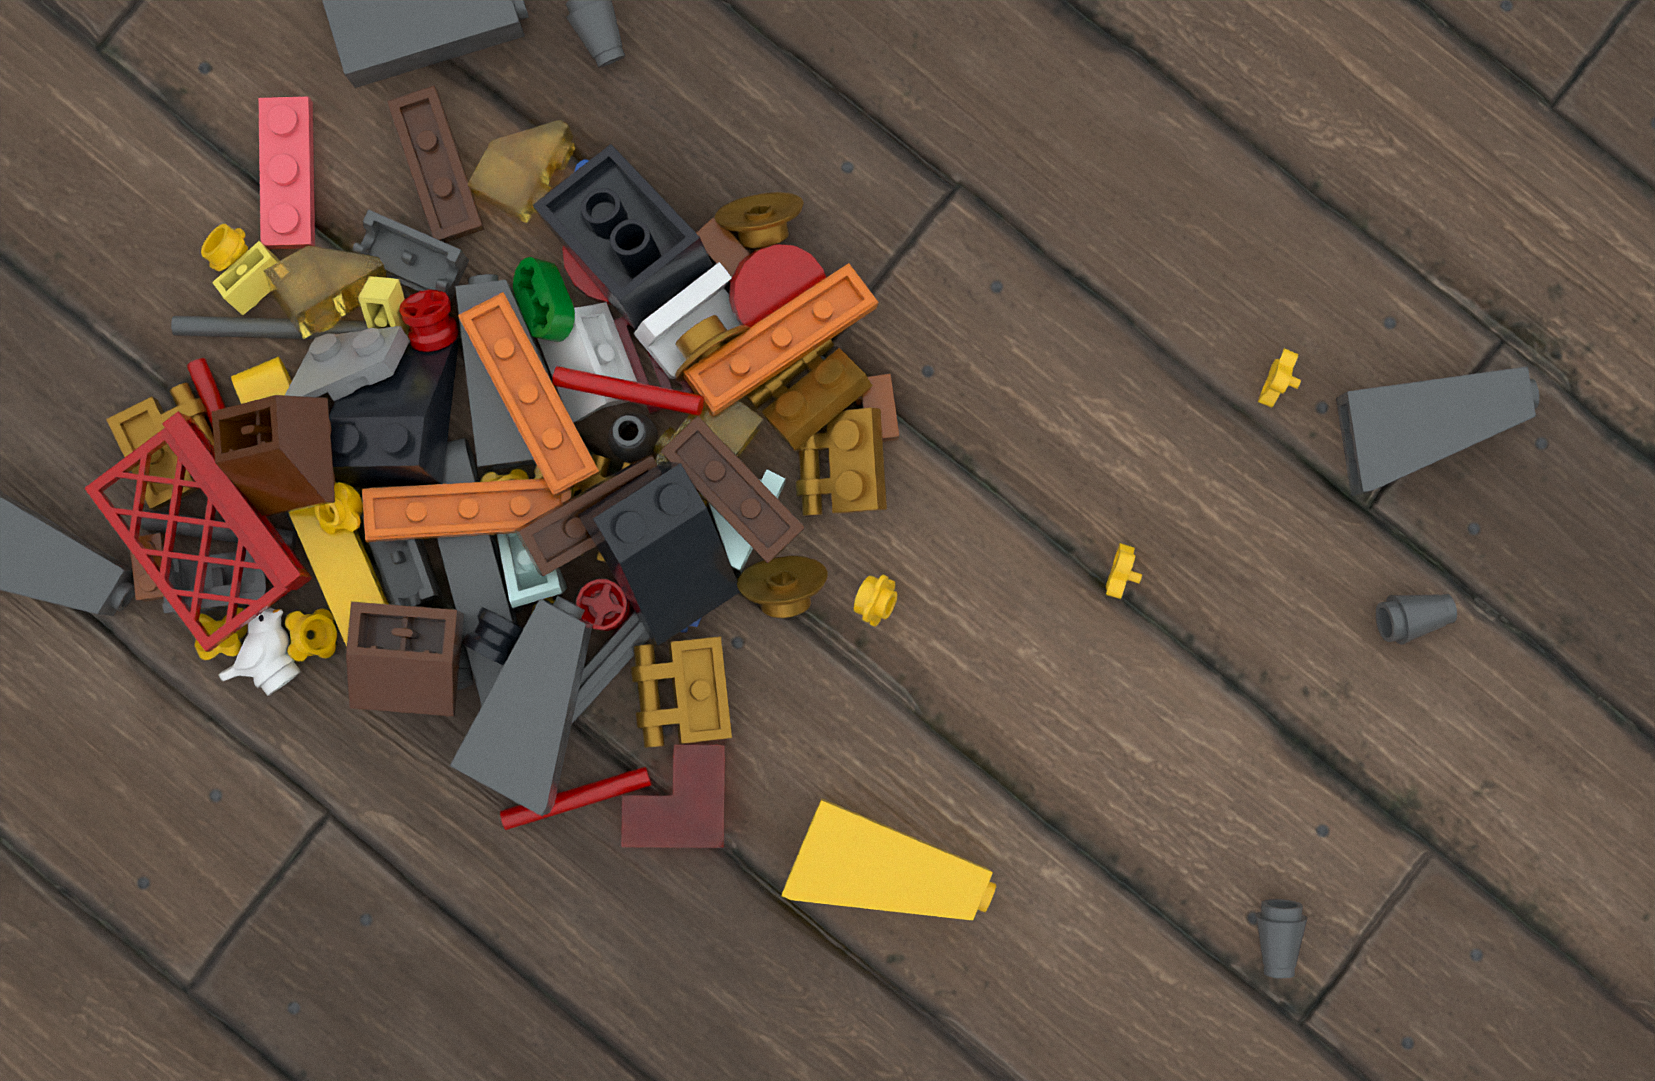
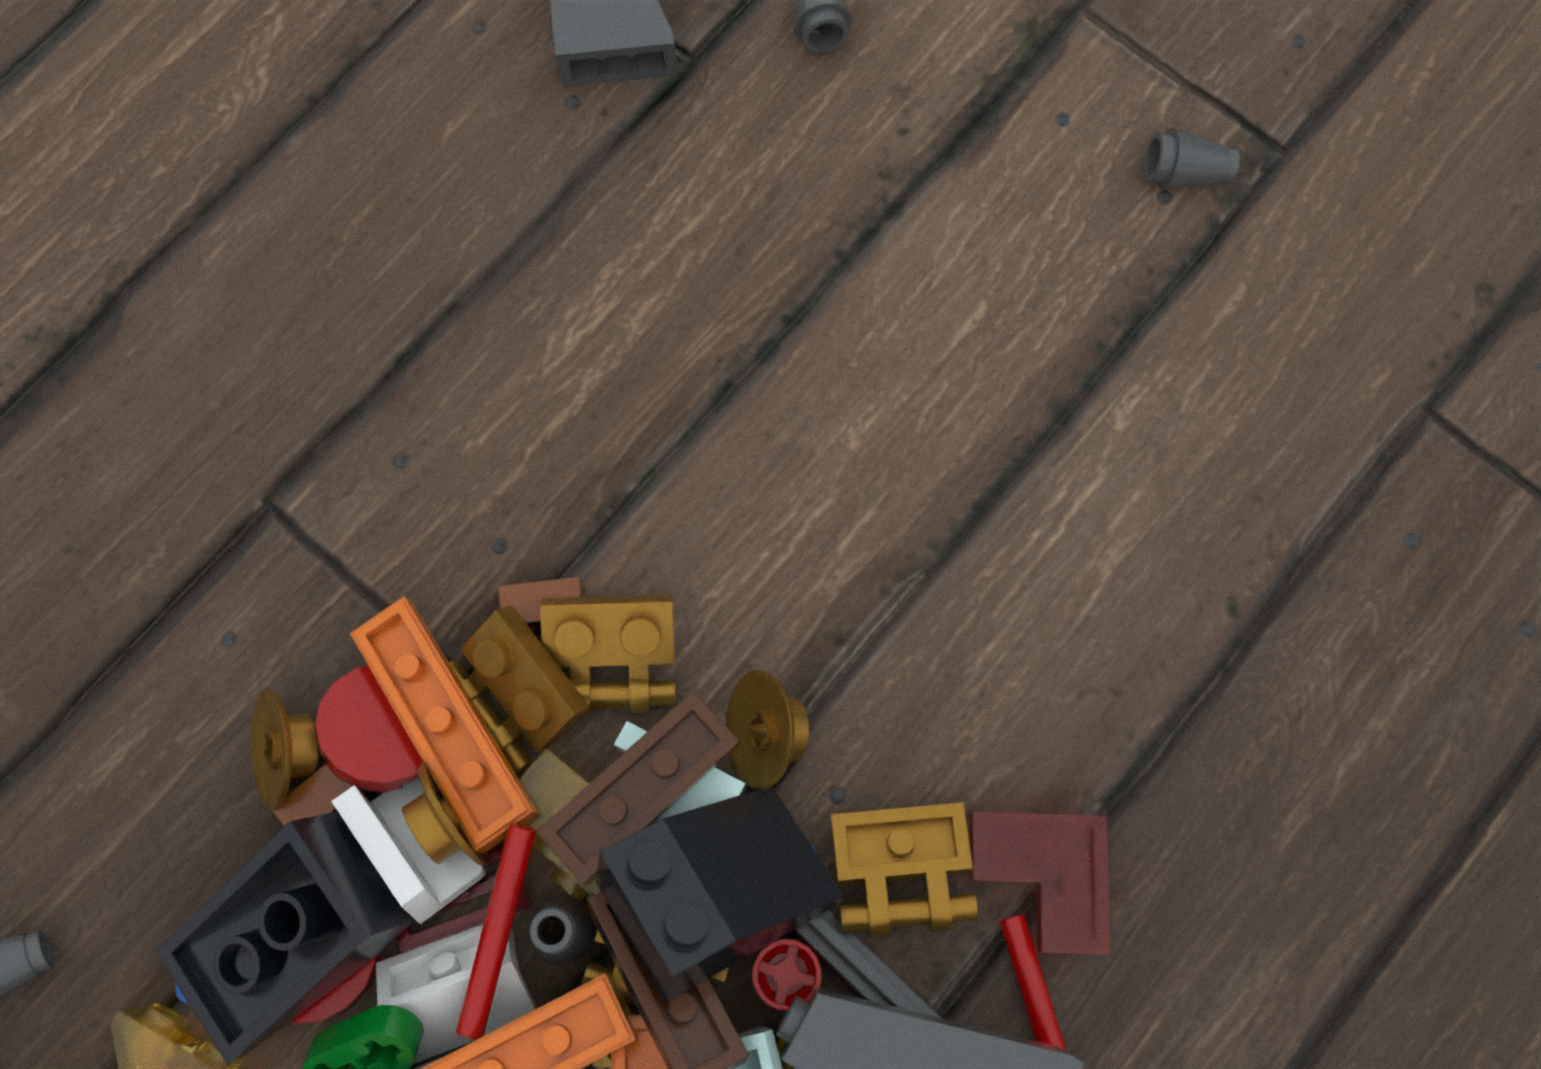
camera: 85 degrees left, 10 degrees down
yellow slope [781,798,996,921] -> none
yellow plate [854,575,897,627] -> none
yellow piece [1106,543,1142,599] -> none
yellow piece [1257,348,1301,408] -> none

